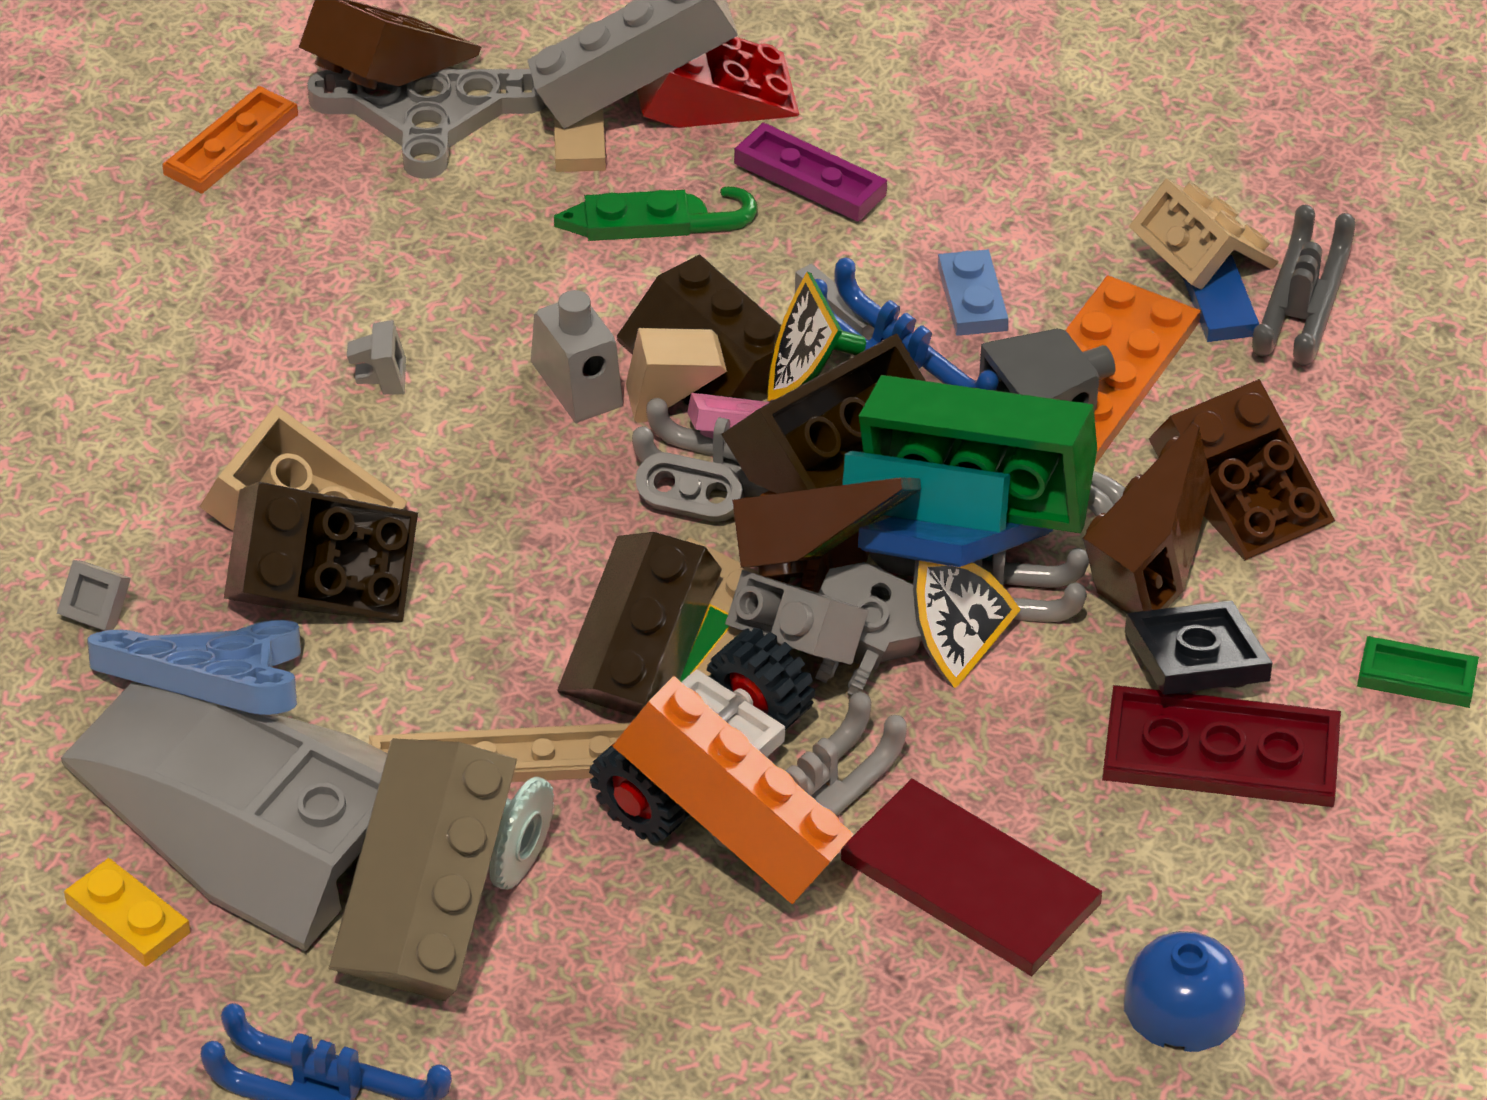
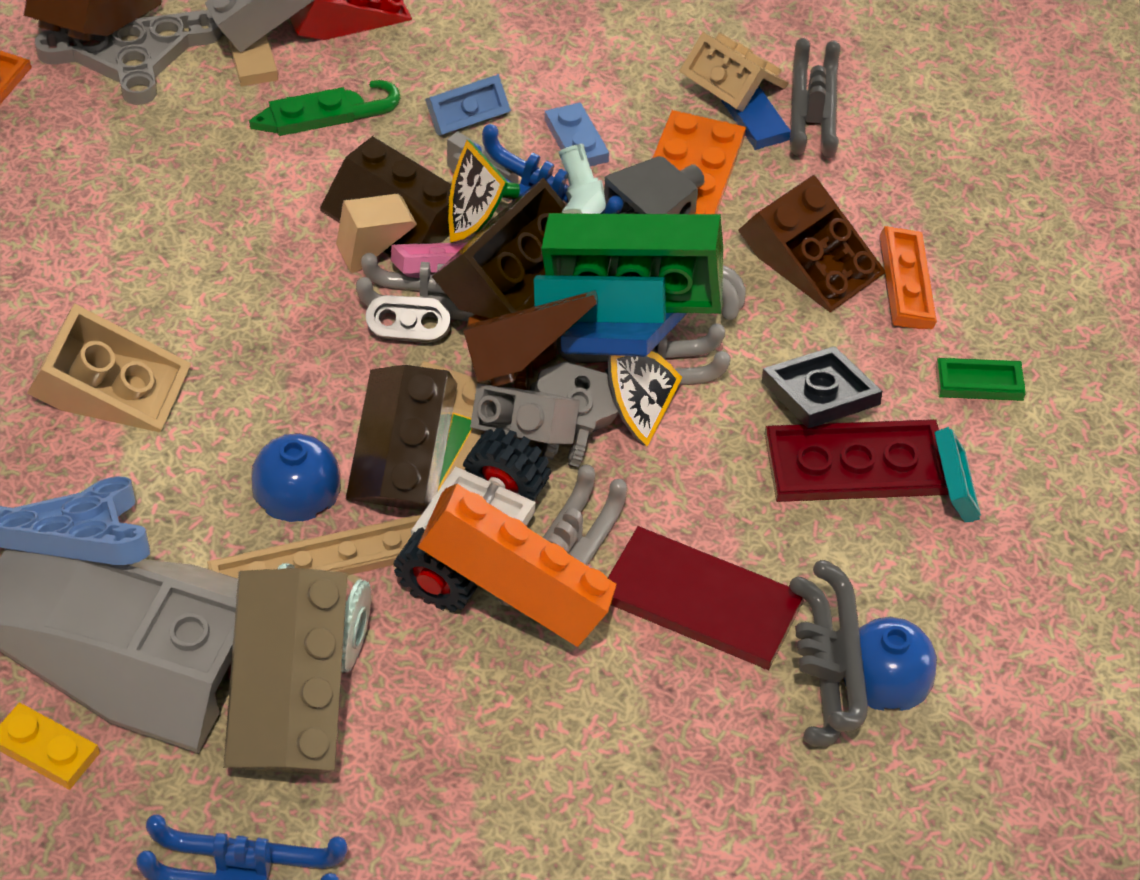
camera: 15 degrees left, 5 degrees up
dark brown slope [224,482,418,622] -> none
light grey tile [347,320,406,395] -> none
light grey torso [531,290,623,423] -> none
magenta plate [734,122,887,222] -> none
reddish brown slope [1083,423,1212,613] -> none
none -> blue cylinder [251,433,341,522]
none -> medium blue plate [425,74,511,136]
none -> light aqua arm [558,143,606,214]
none -> dark grey piece [789,560,868,747]
none -> orange tile [880,226,937,329]
none -> teal tile [934,427,981,522]

